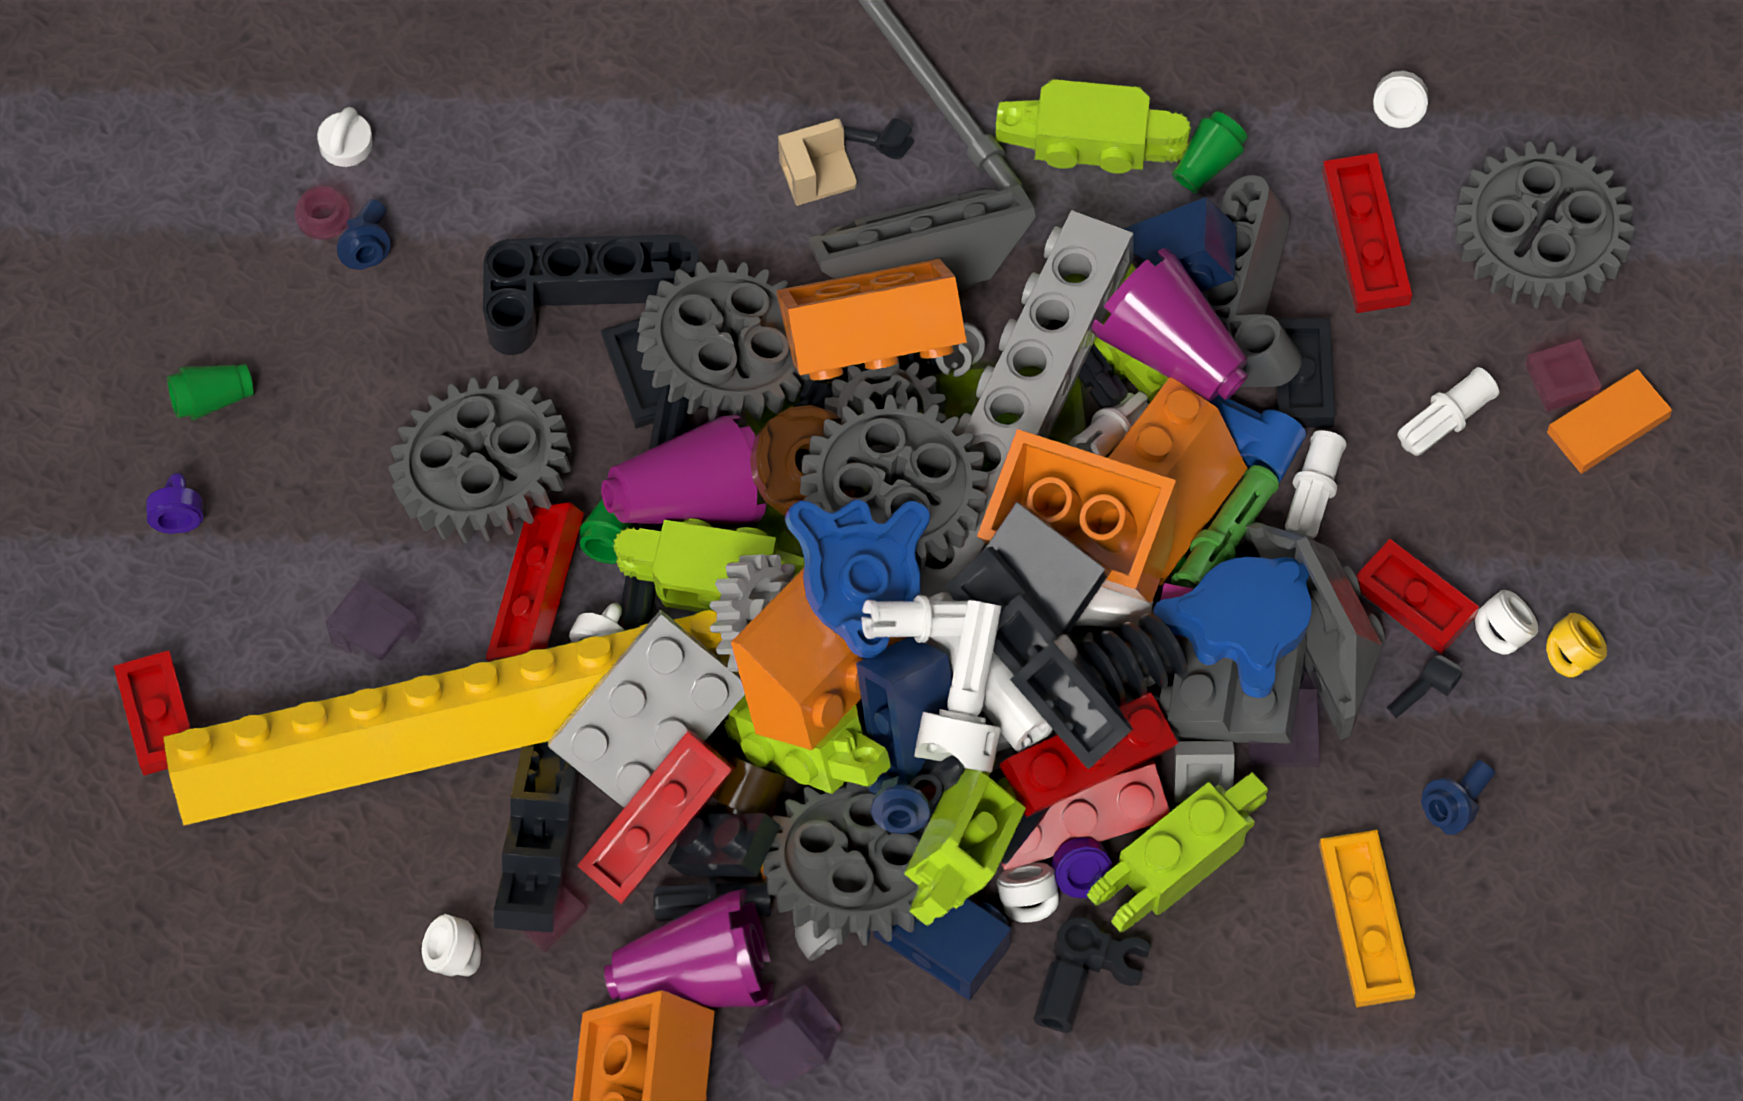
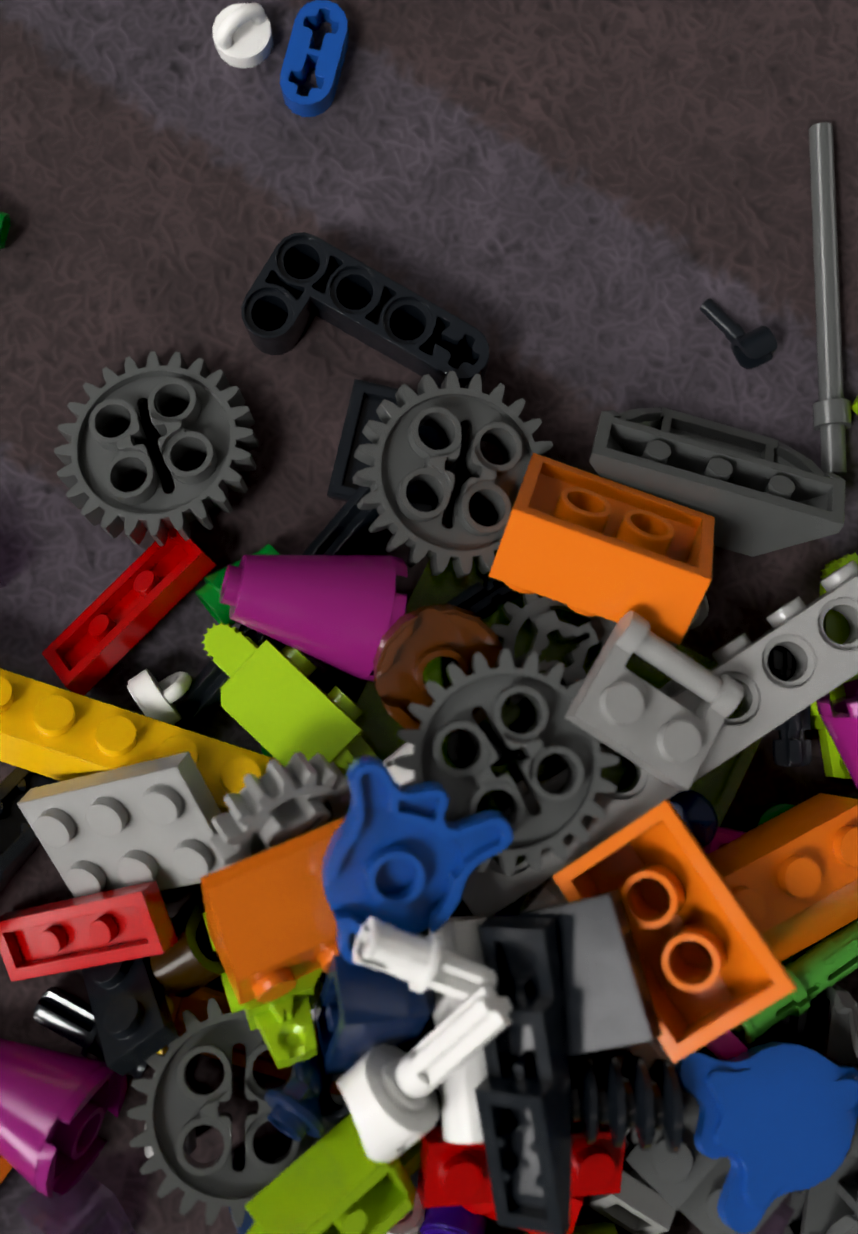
camera: 30 degrees right, 20 degrees up
clear pink plate [295,186,350,240] -> none
dark blue plate [336,199,390,270] -> none
tan panel [778,119,857,206] -> none
white axle [1069,392,1149,457] -> none
none -> blue beam [280,0,349,117]
none -> light grey plate [564,611,745,791]

